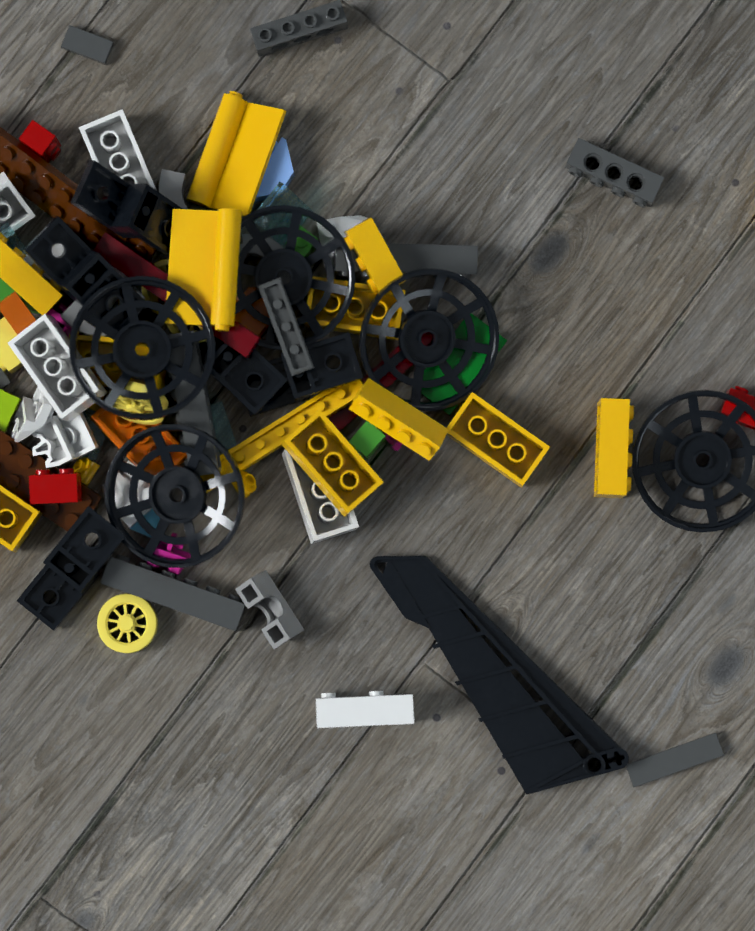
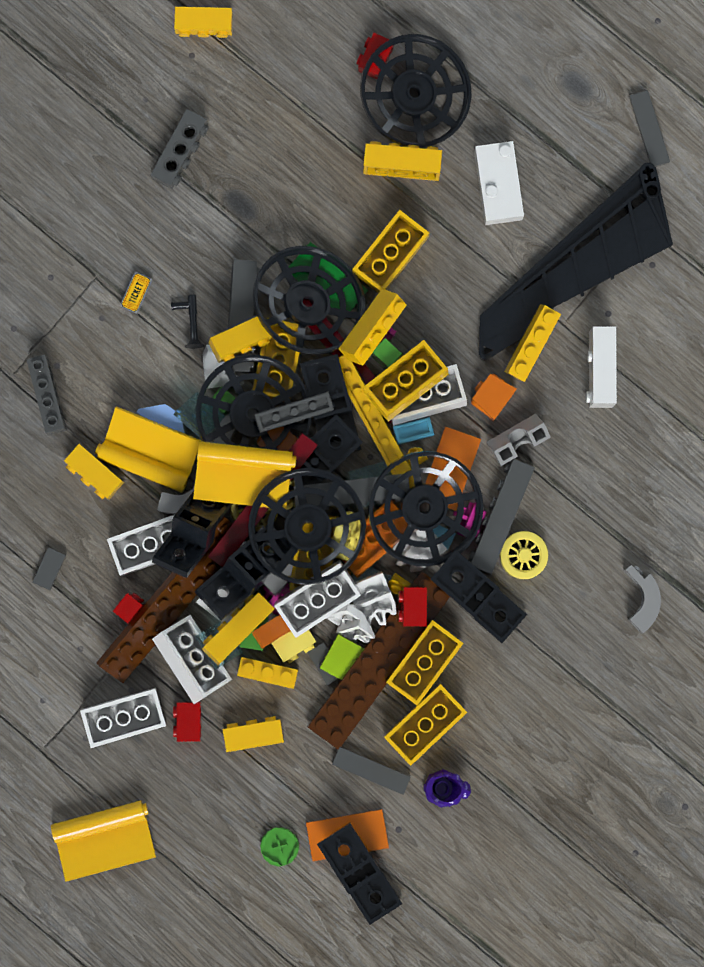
camera: 90 degrees left, 0 degrees up
none -> yellow brick [64,444,124,500]
none -> tile [120,272,153,315]
none -> black piece [171,294,204,349]
none -> medium azure tile [393,417,434,445]
none -> orange tile [425,426,481,511]
none -> orange torso [471,374,517,421]
none -> white brick [474,141,524,225]
none -> yellow brick [504,304,561,382]
none -> light grey arch [624,565,661,634]

